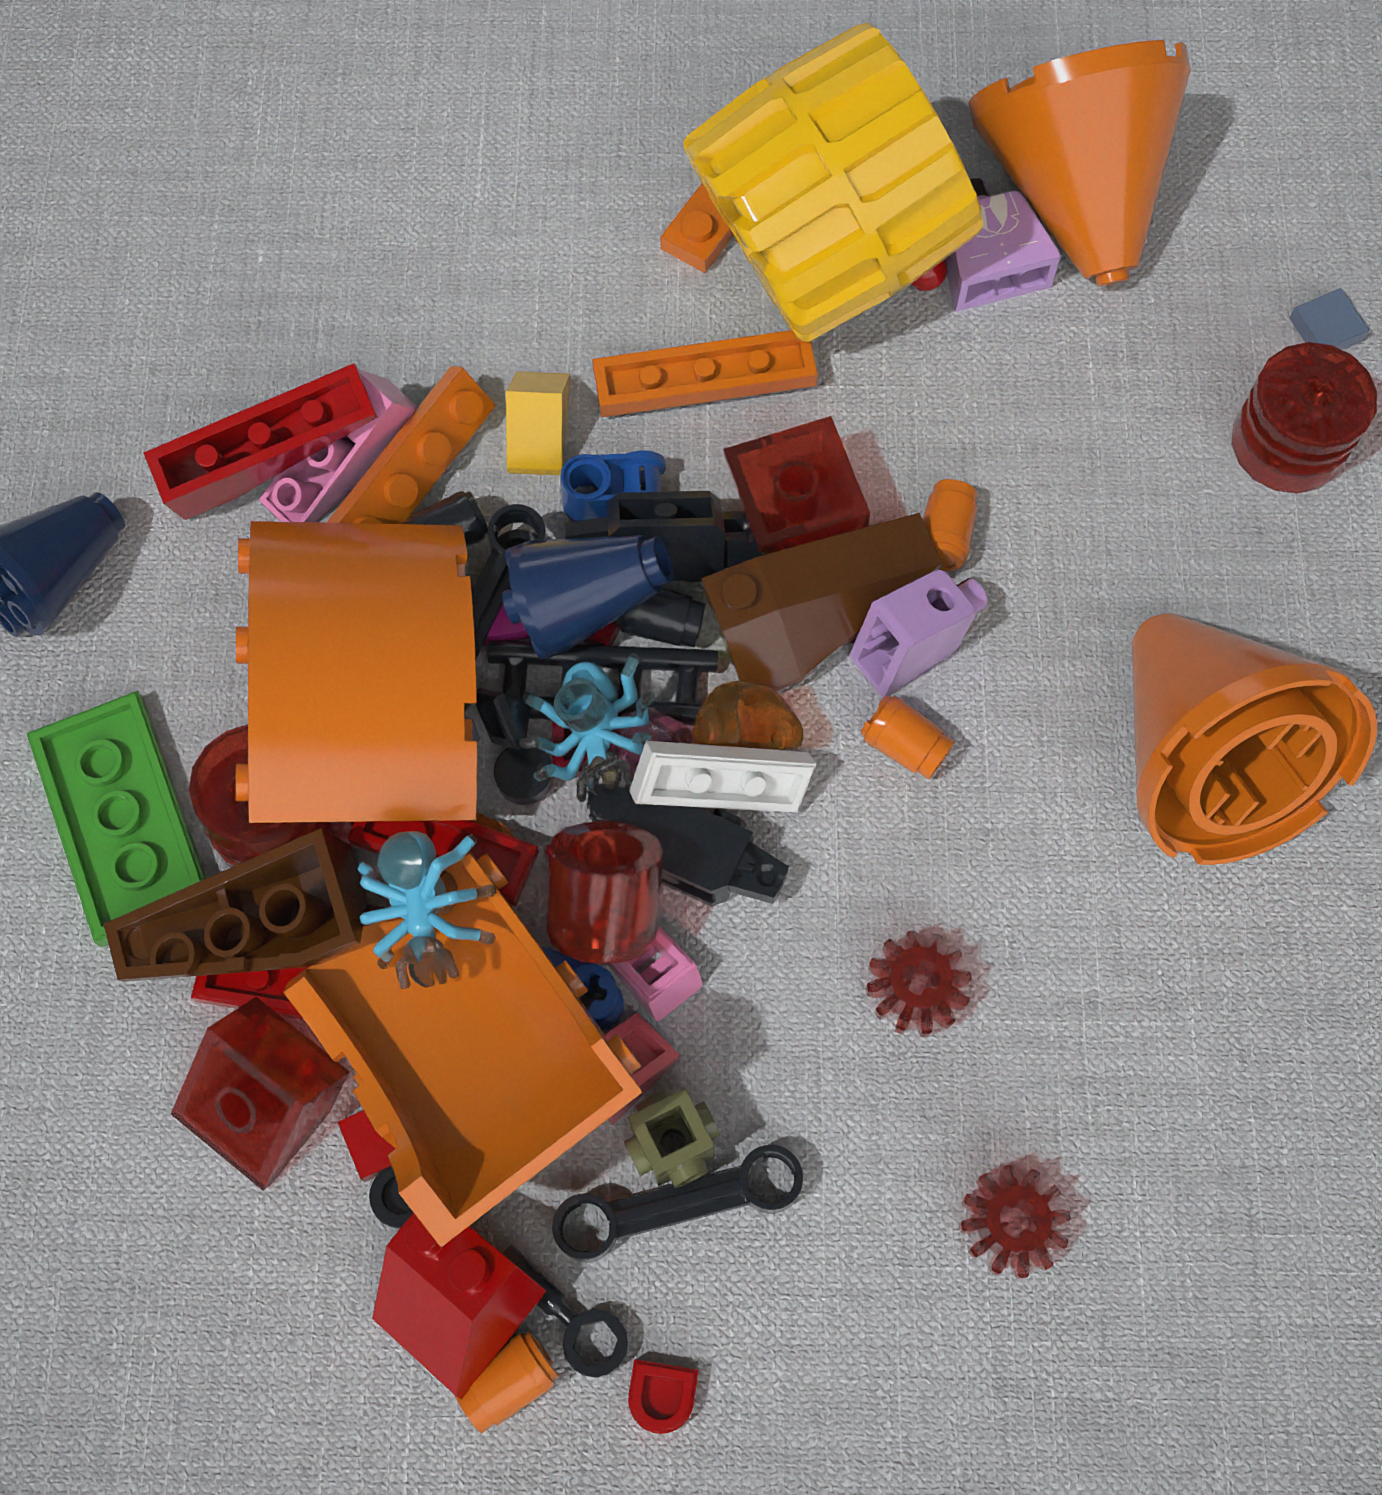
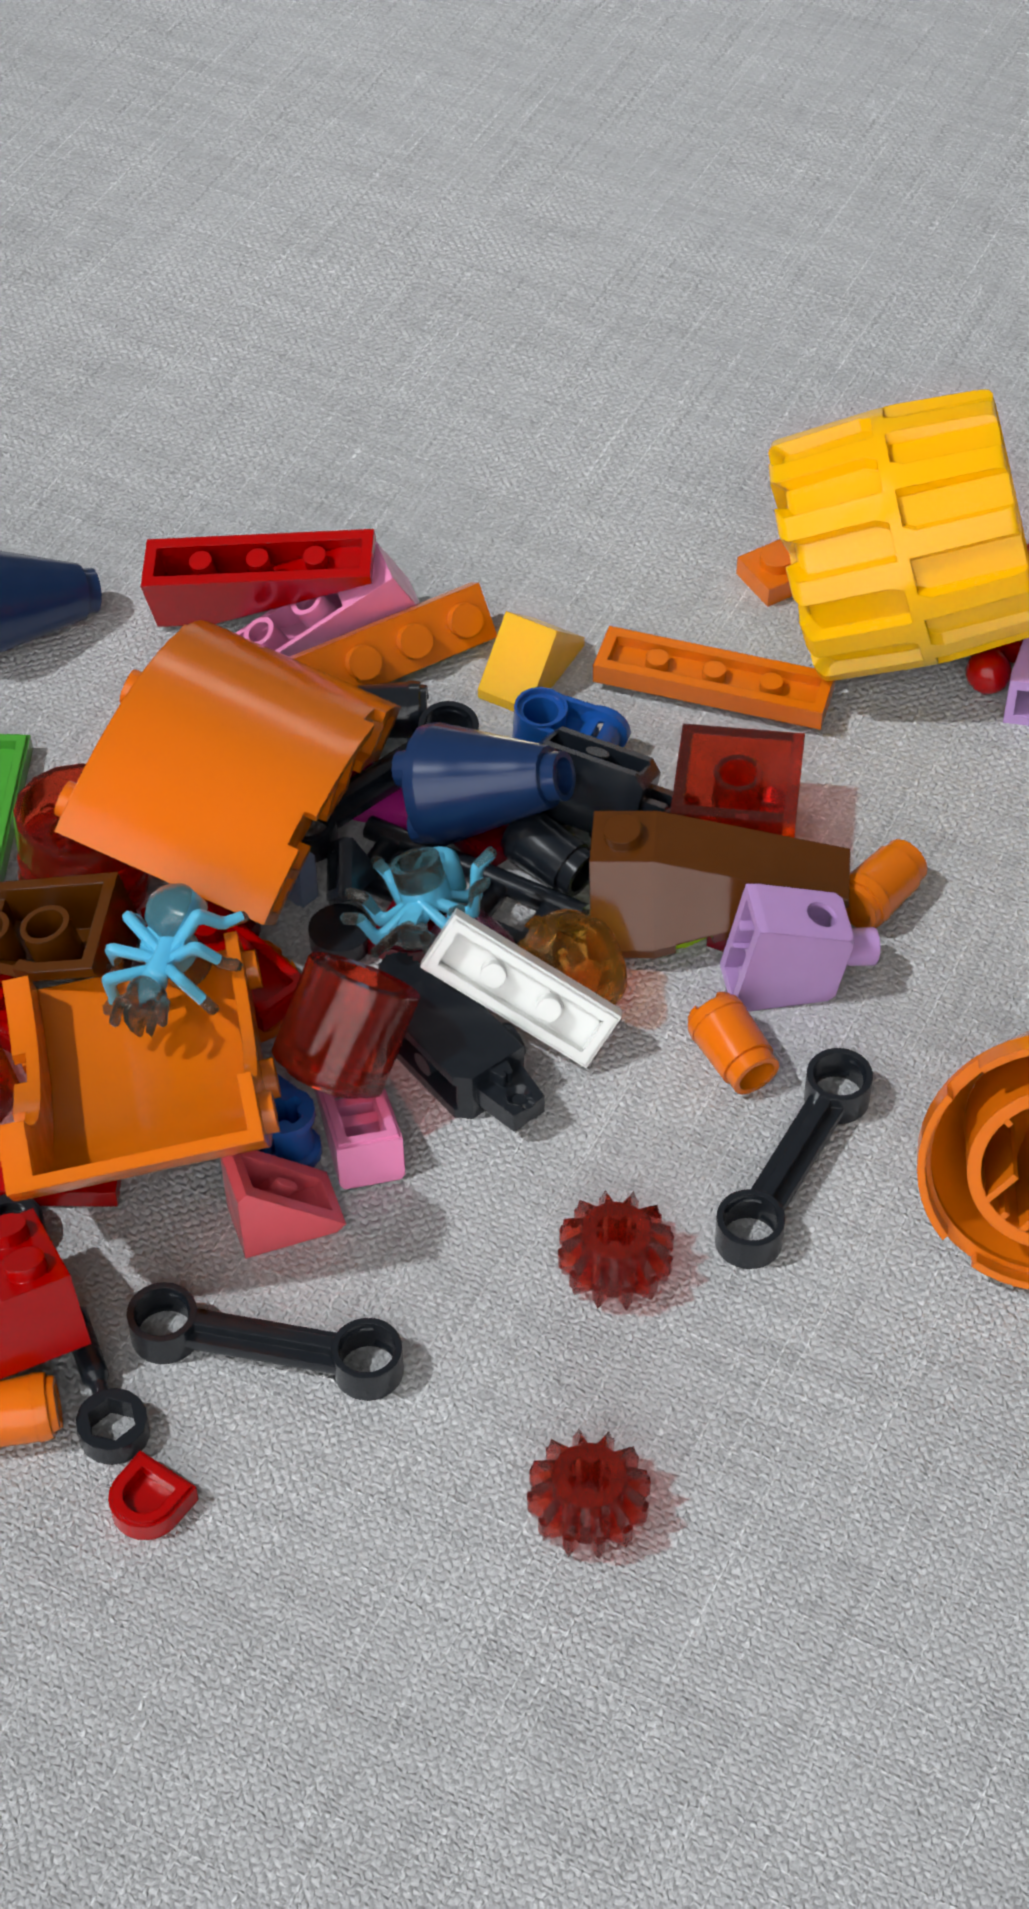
camera: 25 degrees right, 20 degrees down
olive brick [624,1088,720,1188] -> none
none -> black piece [715,1048,873,1269]

